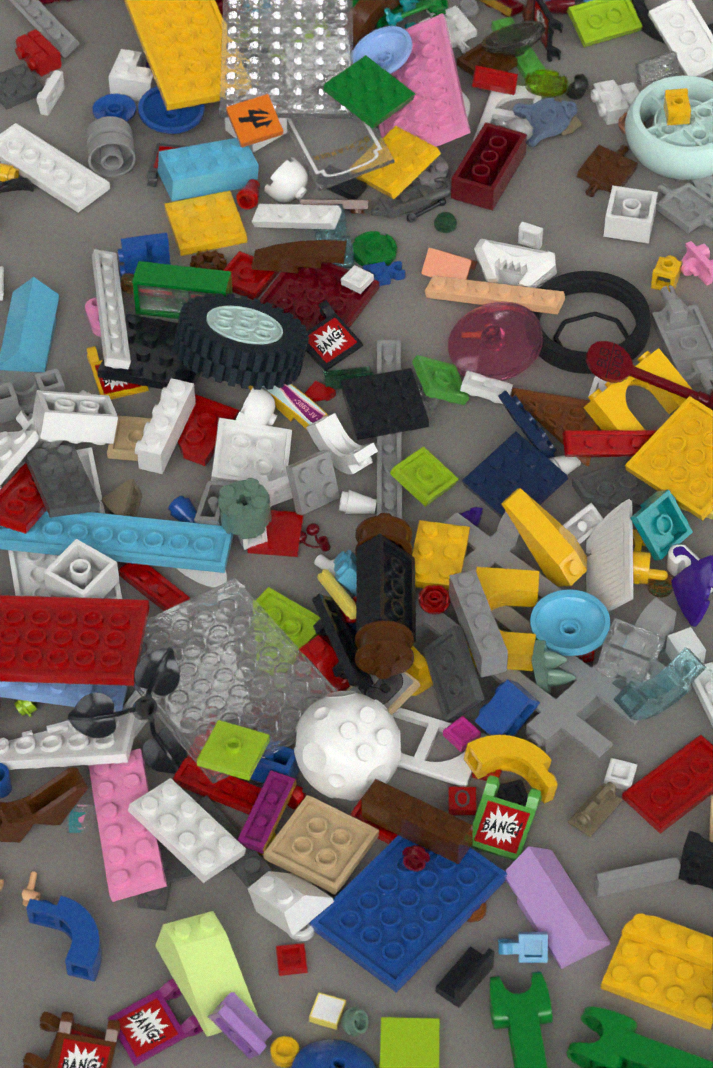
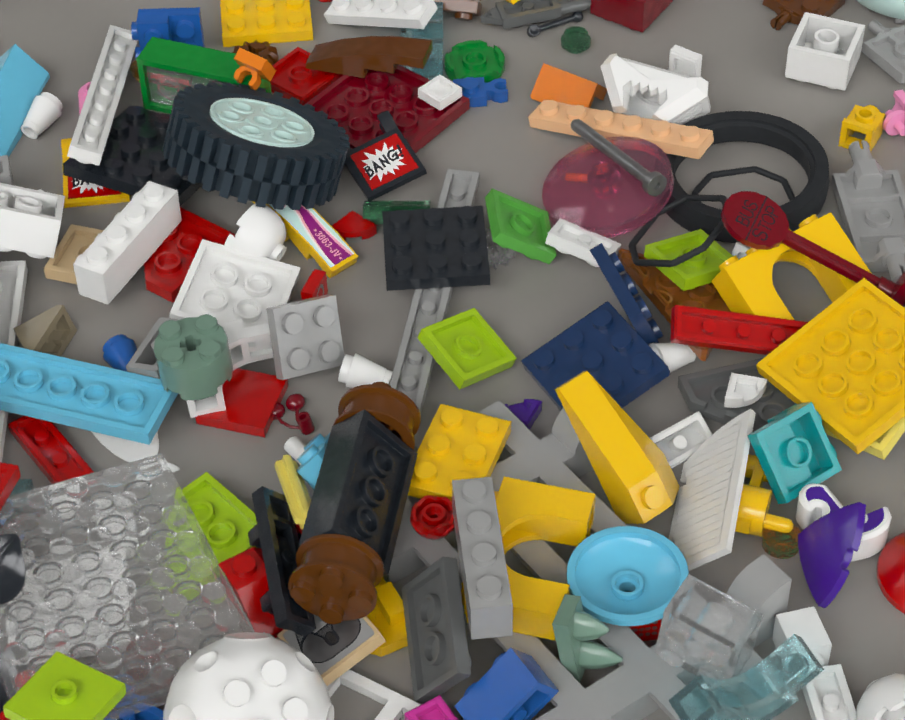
camera: 10 degrees right, 5 degrees down
white arch [306,413,378,475] -> none
none -> white cone [21,92,63,139]
none -> orange tile [234,47,276,90]
none -> red tile [301,269,328,300]
none -> flat silver bar [571,119,667,196]
none -> black piece [629,195,727,267]
none -> lime plate [644,229,733,291]
none -> white tile [724,372,767,408]

